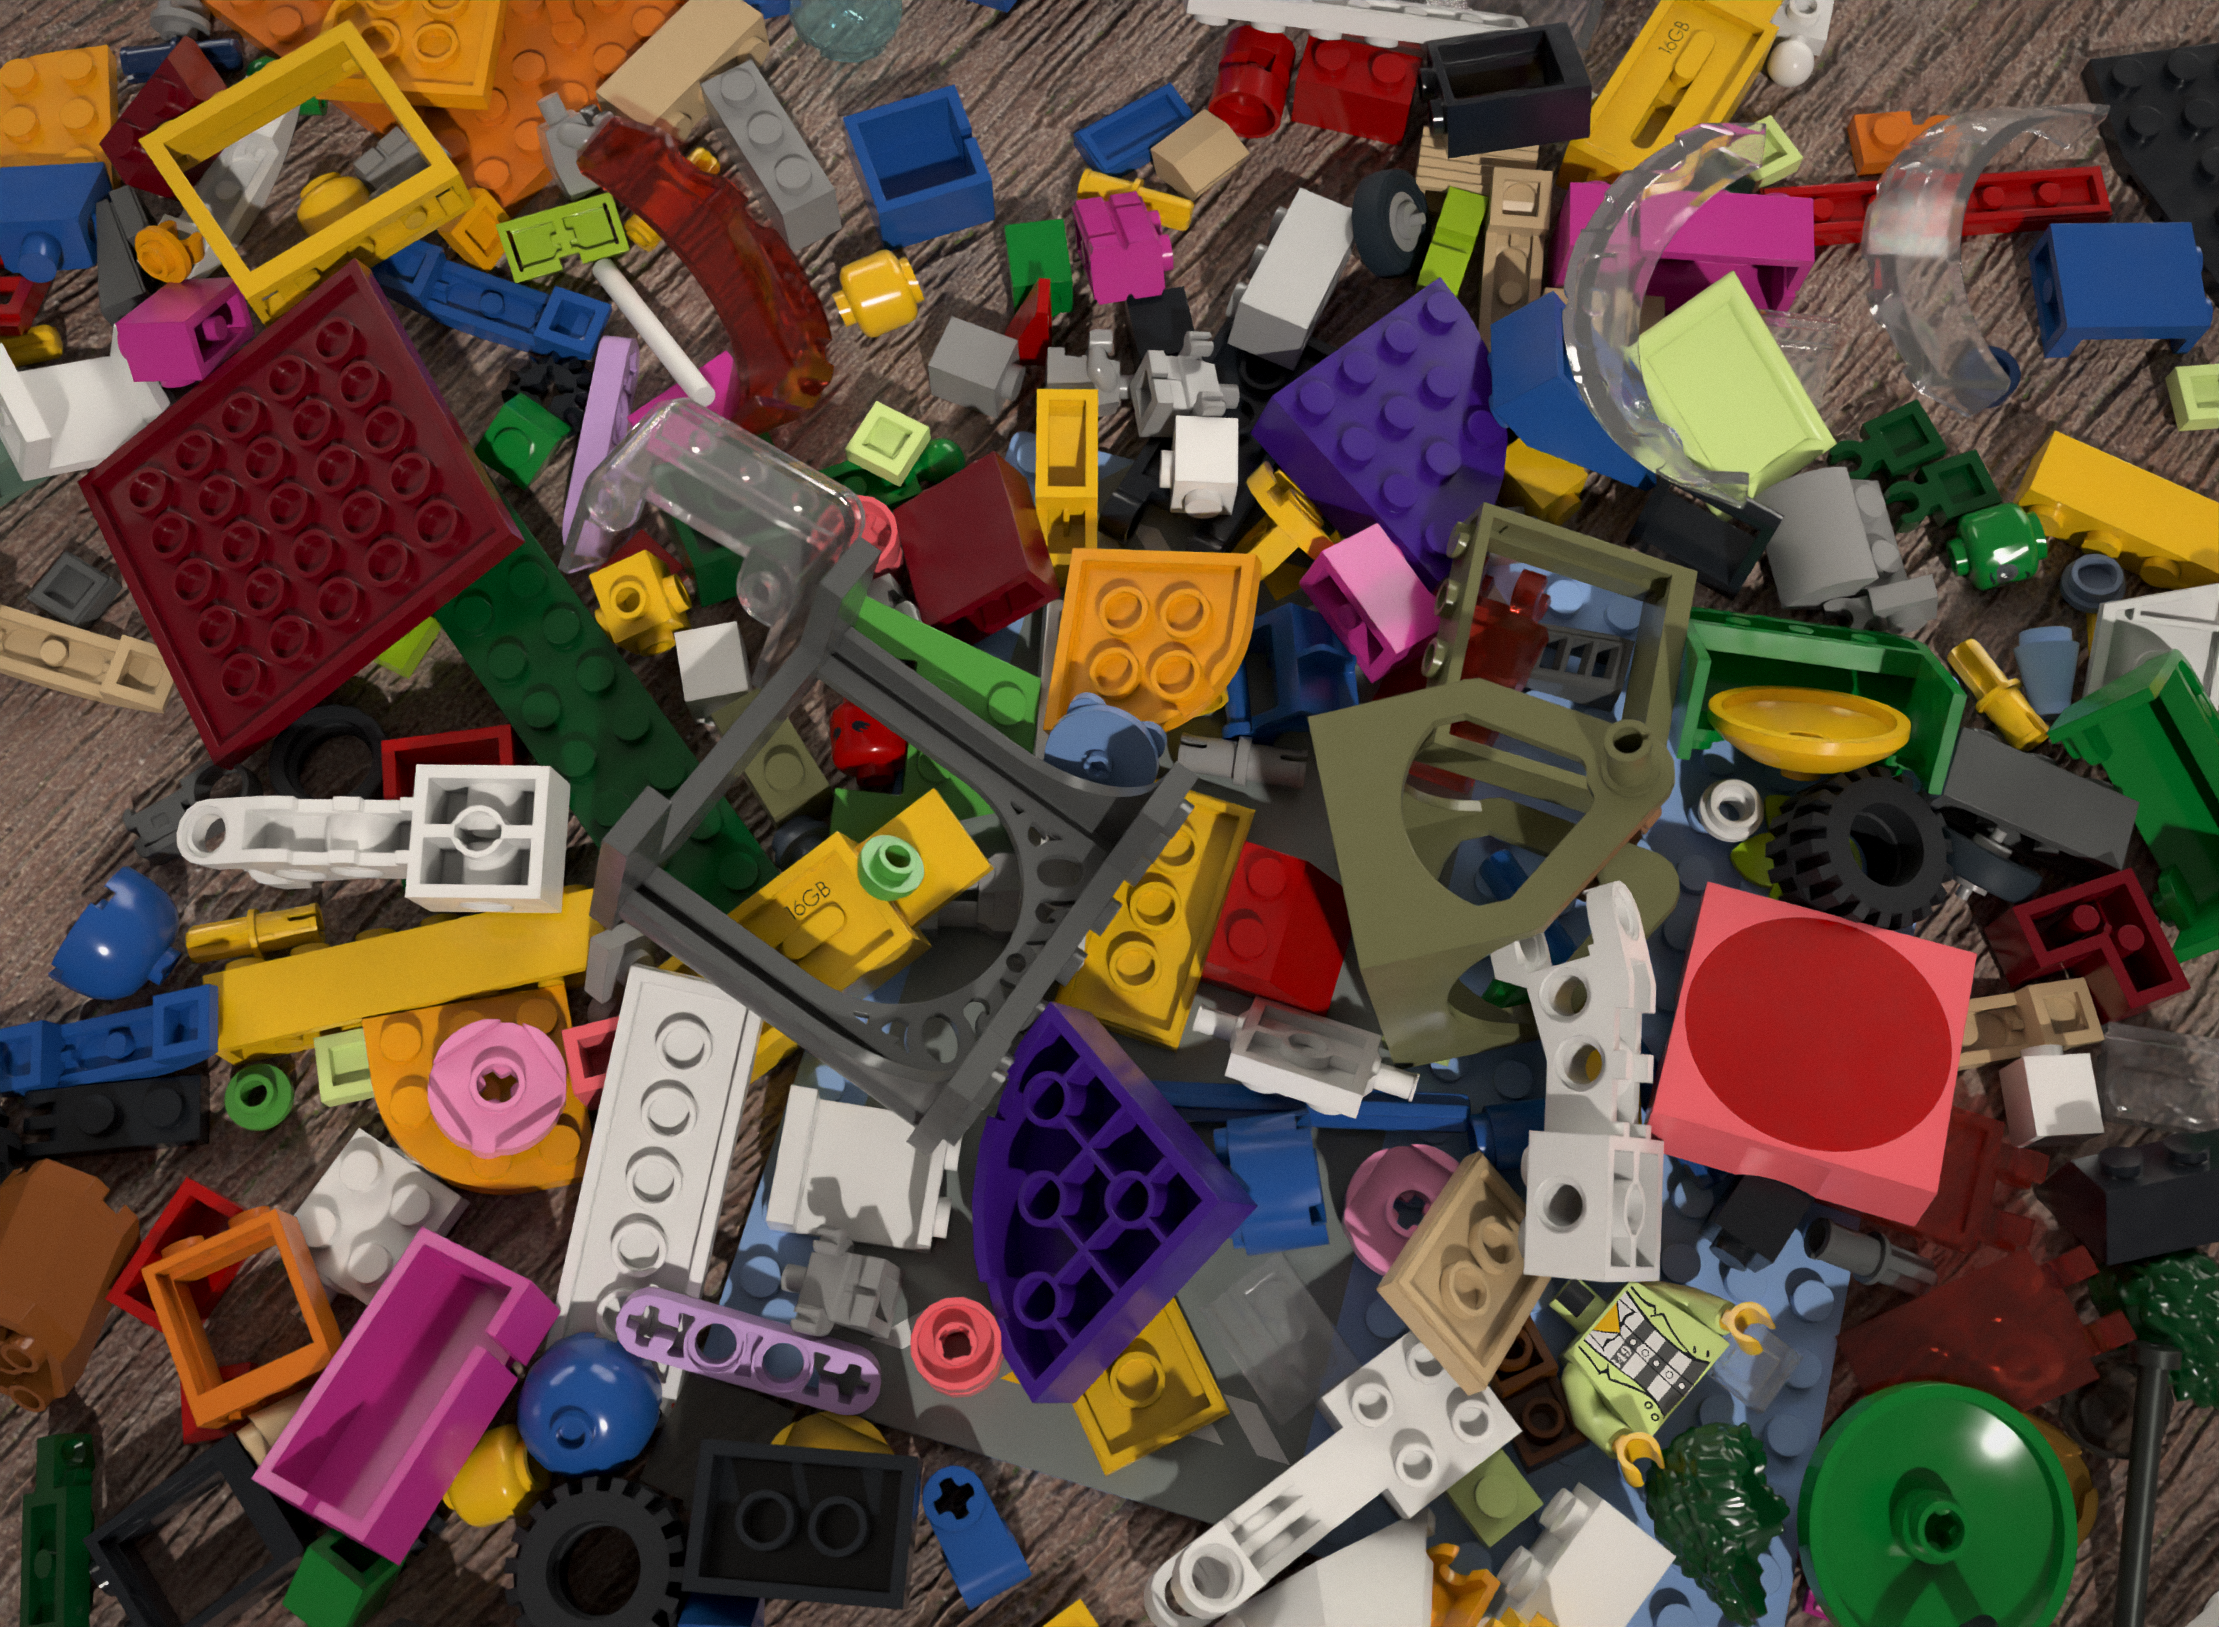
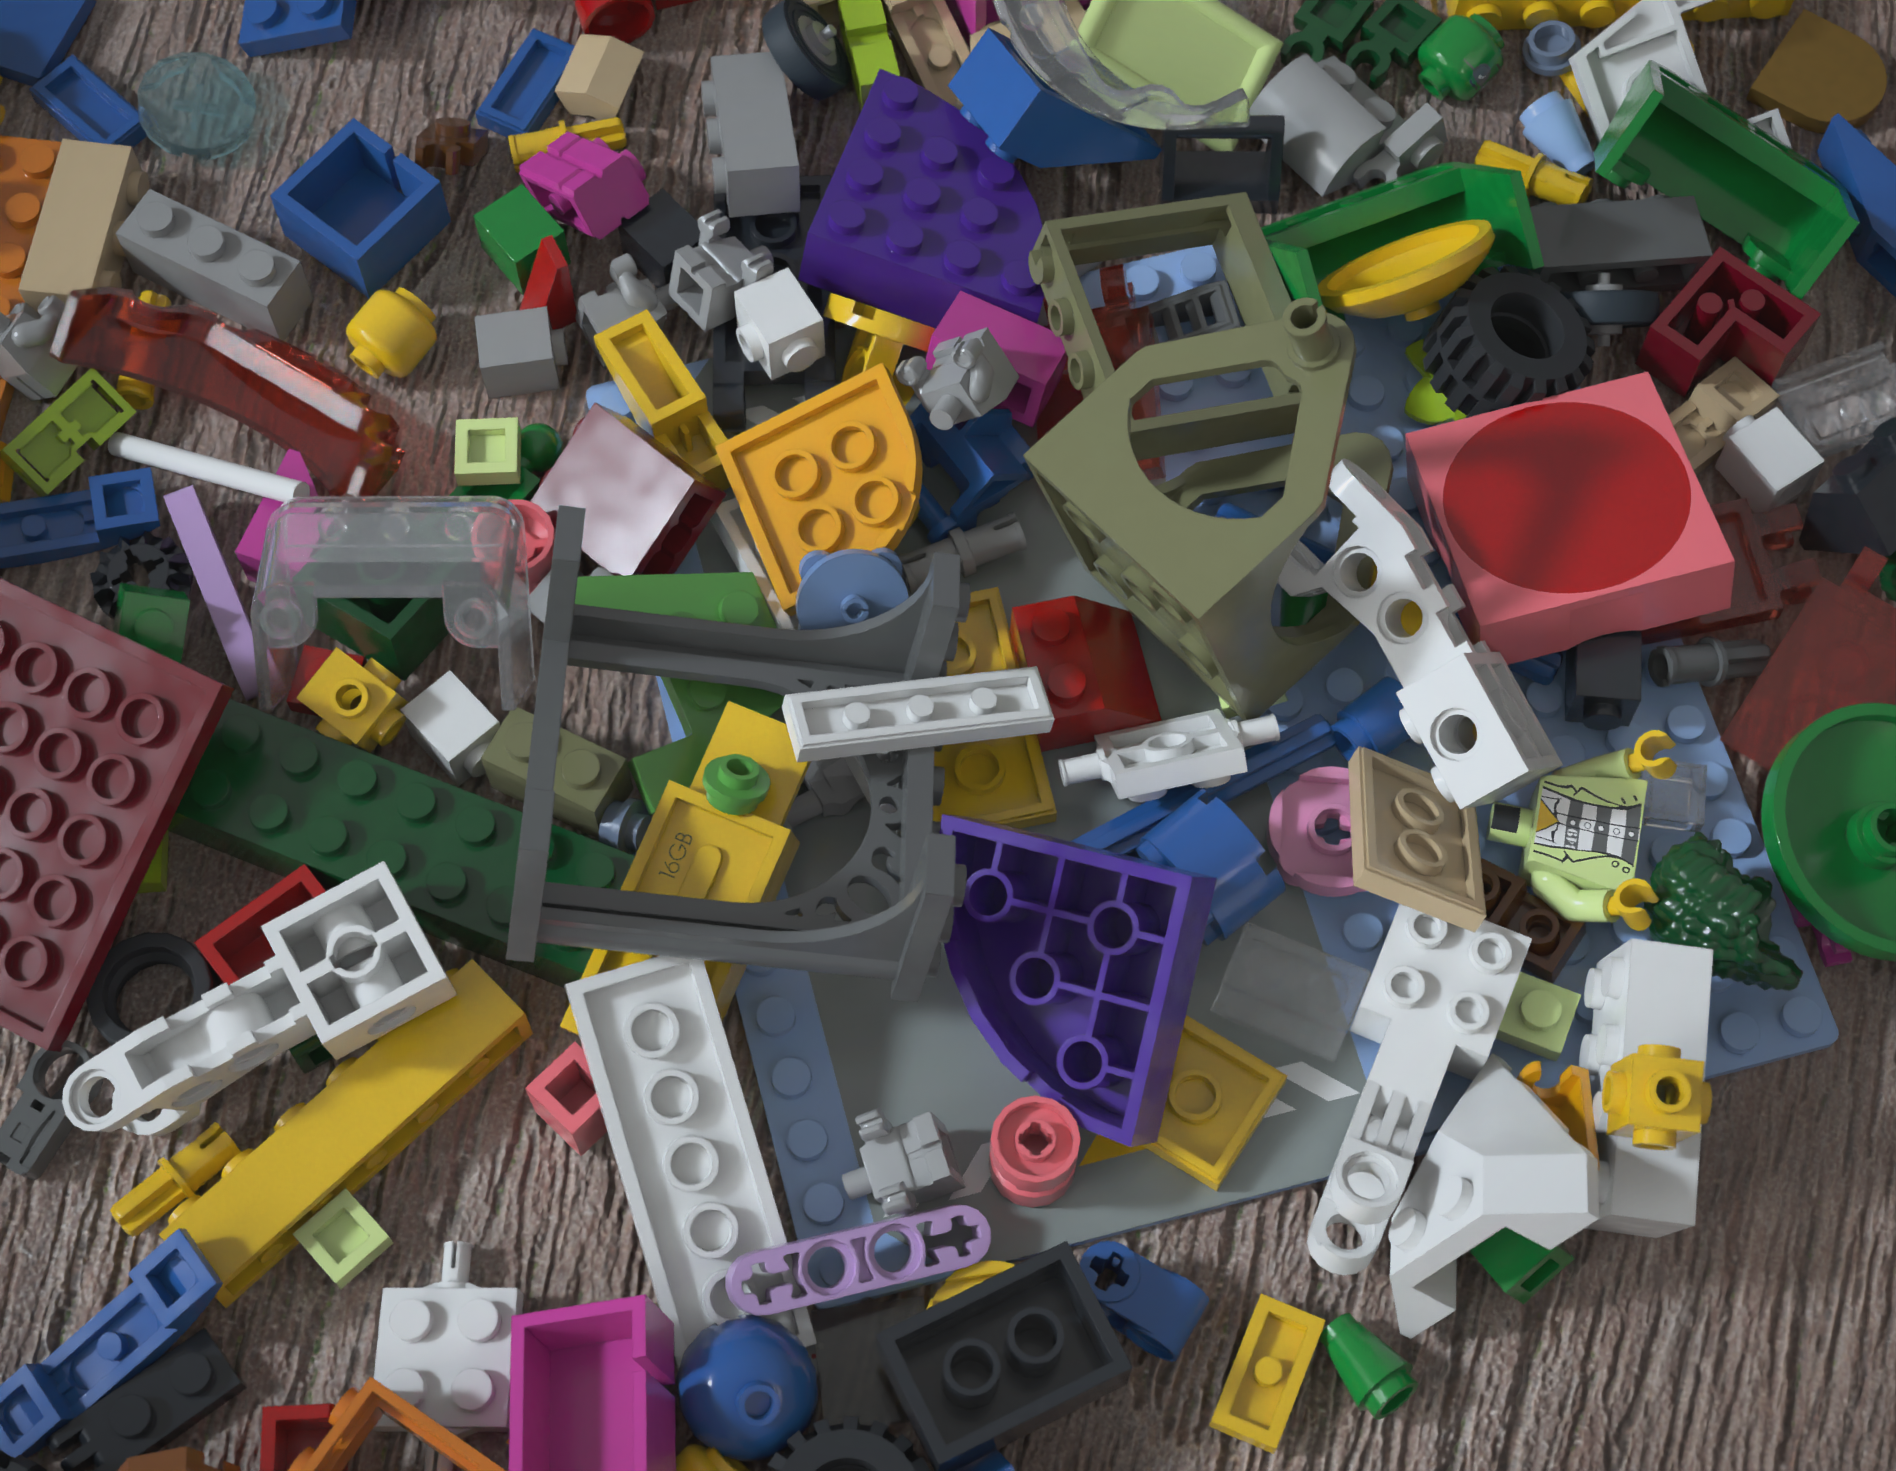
camera: 30 degrees left, 5 degrees down
blue cylinder [48,866,182,1000] -> none
bright green plate [224,1064,294,1131] -> none
light orange plate [362,984,593,1195] -> none
bright pink plate [428,1019,566,1159] -> none
light grey plate [584,922,657,1023] -> none
white panel [766,1085,963,1254] -> none
red head [829,697,907,787] -> none
yellow brick [1497,438,1589,526] -> none
white plate [1698,779,1764,842] -> none
none -> reddish brown plate [414,117,489,175]
none -> white tile [782,666,1055,763]
none -> light grey piece [895,328,1019,430]

